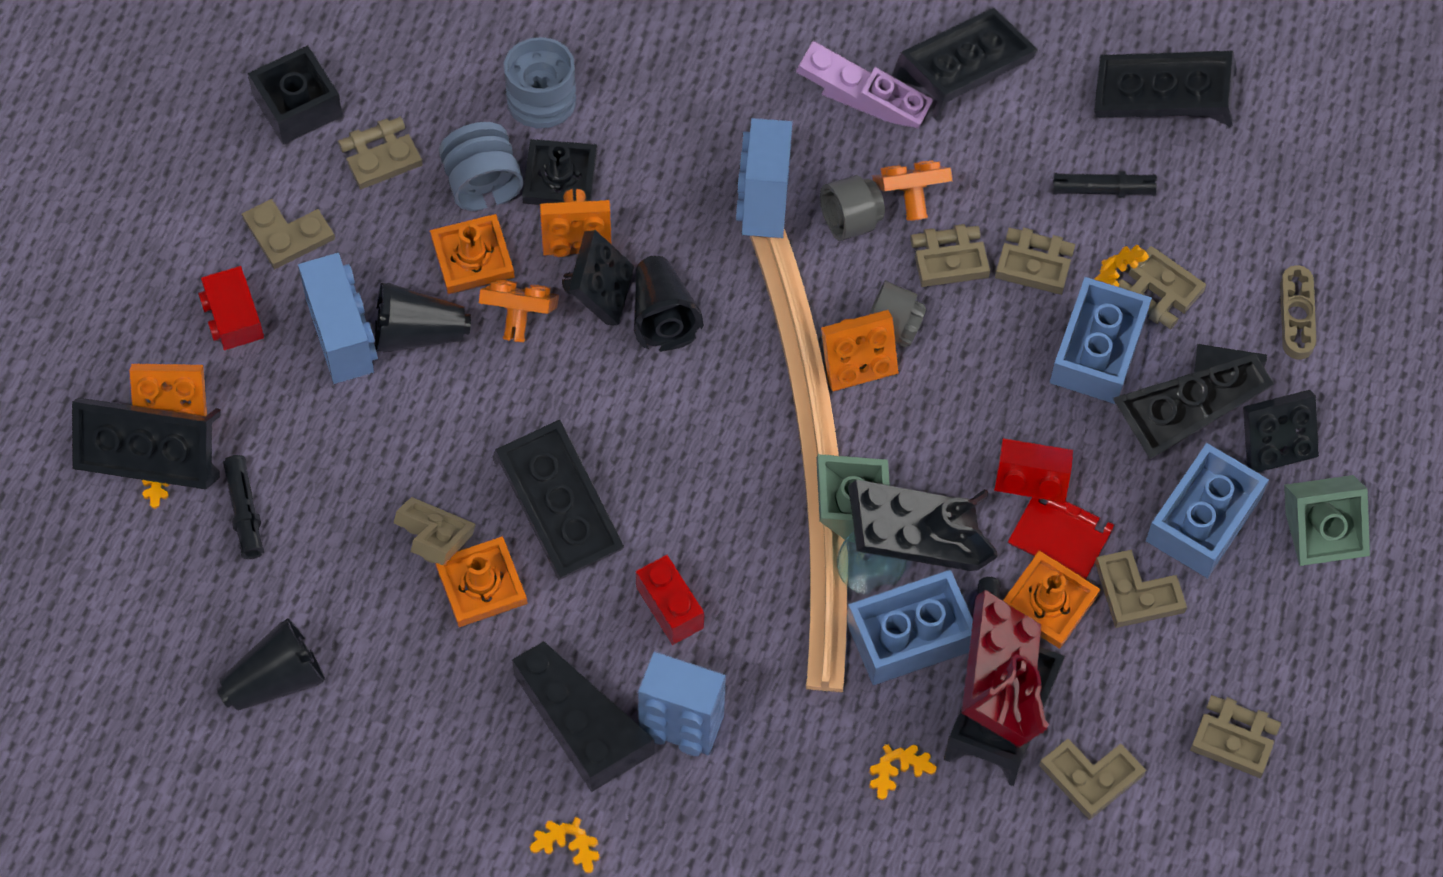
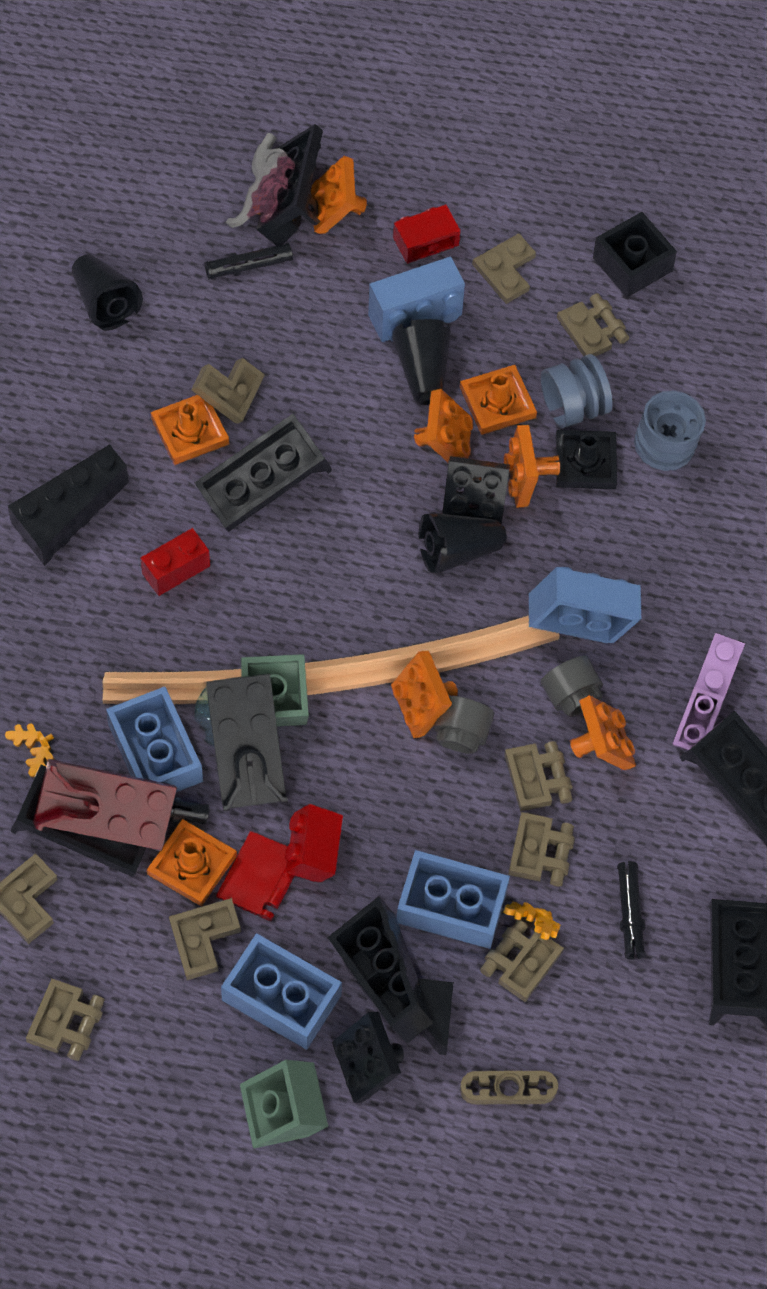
camera: 85 degrees right, 0 degrees up
medium blue brick [638,652,726,756] -> none
none -> piece [226,133,295,228]

